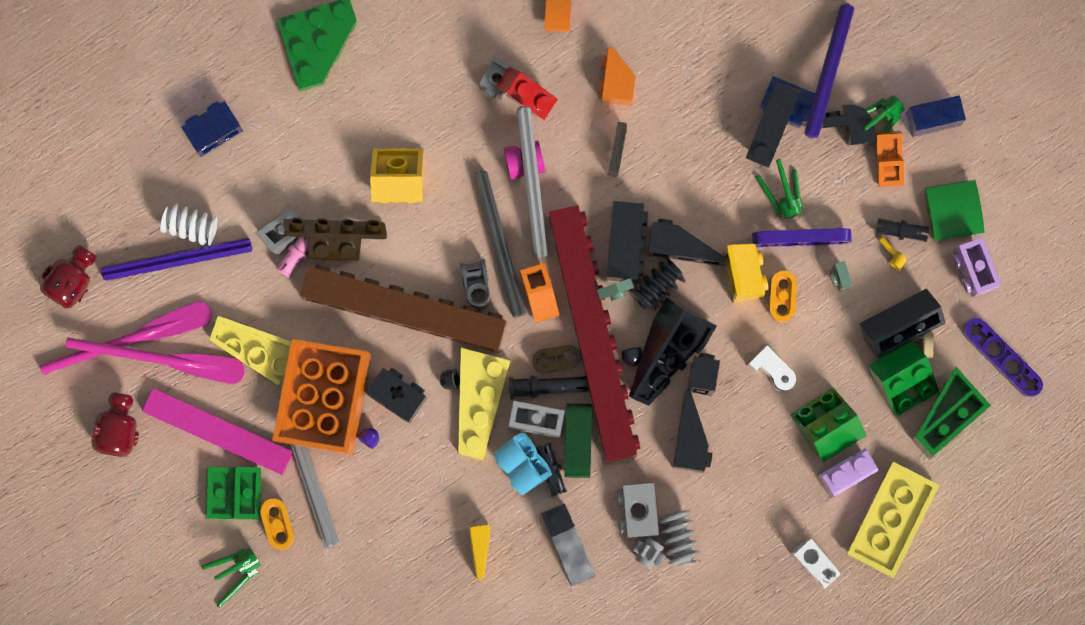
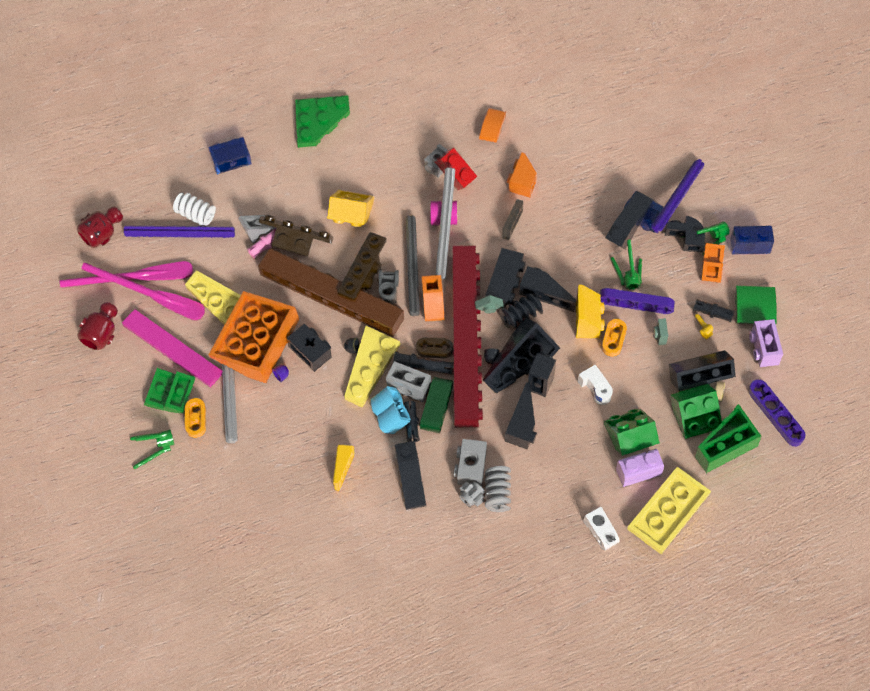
camera: 15 degrees right, 20 degrees down
none -> dark brown bracket [338,232,387,300]

